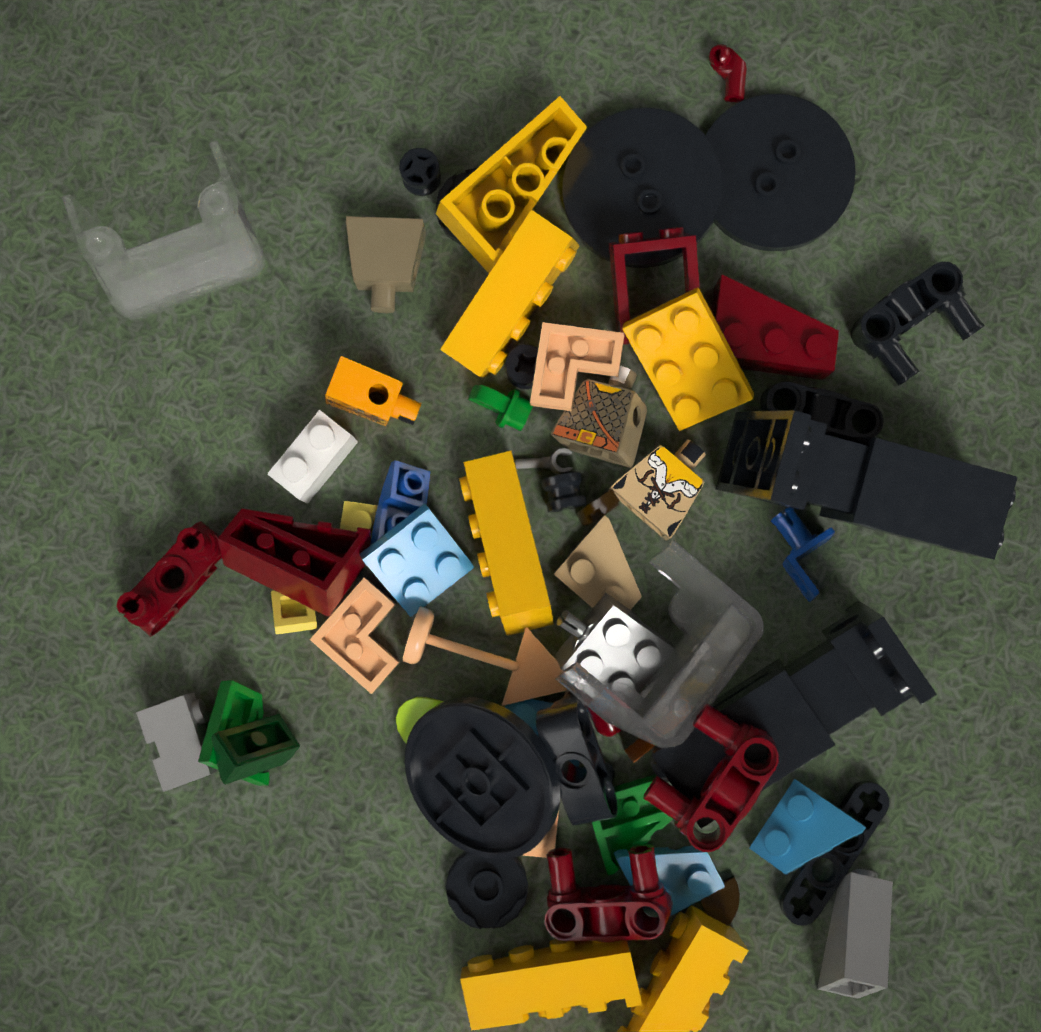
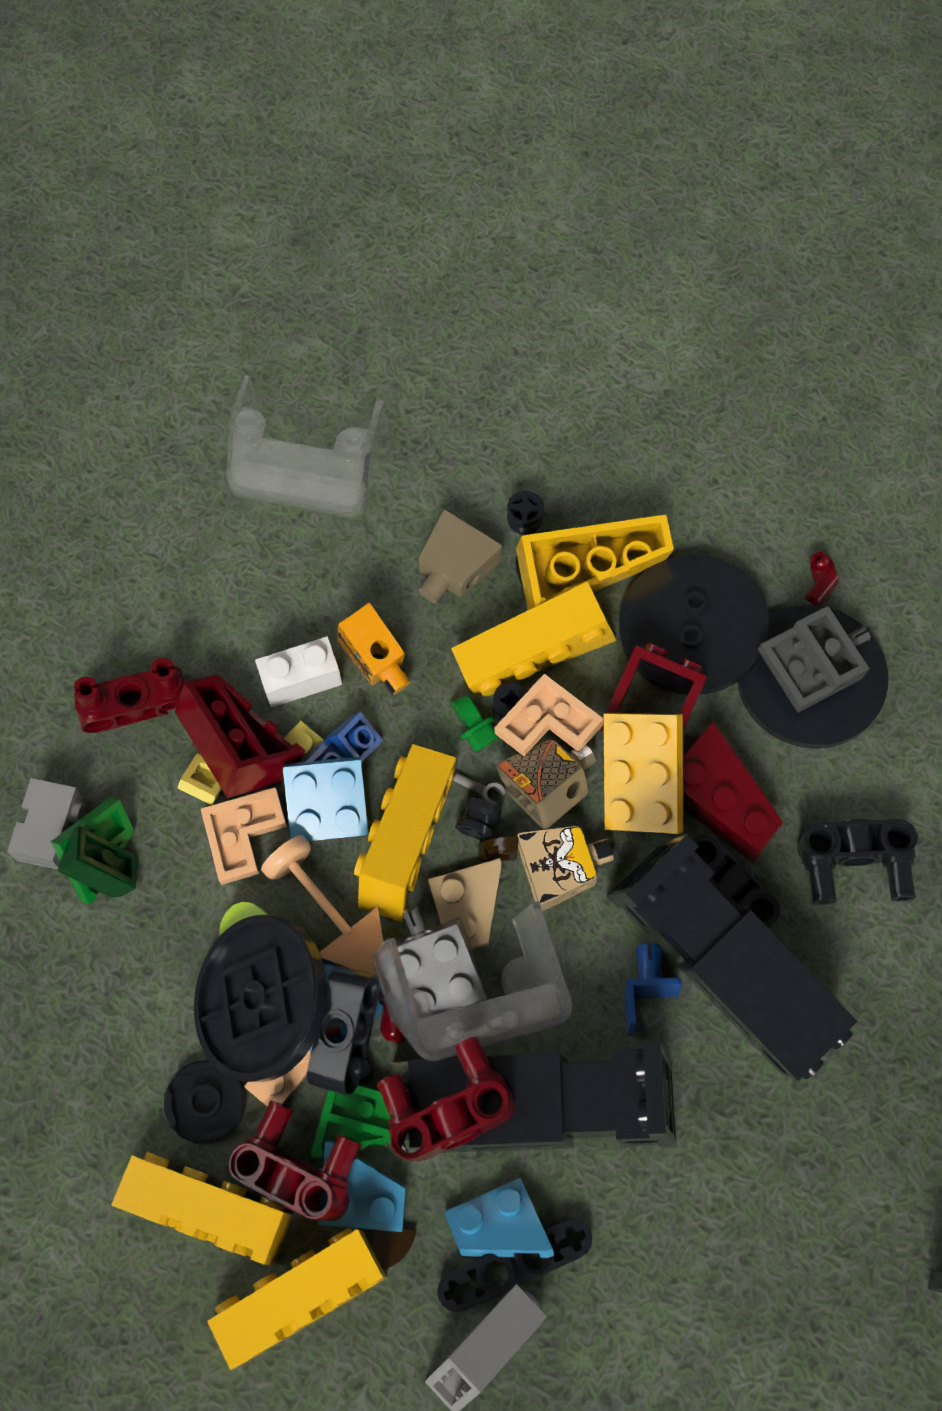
camera: 30 degrees right, 15 degrees down
none -> dark grey plate [758,606,870,713]

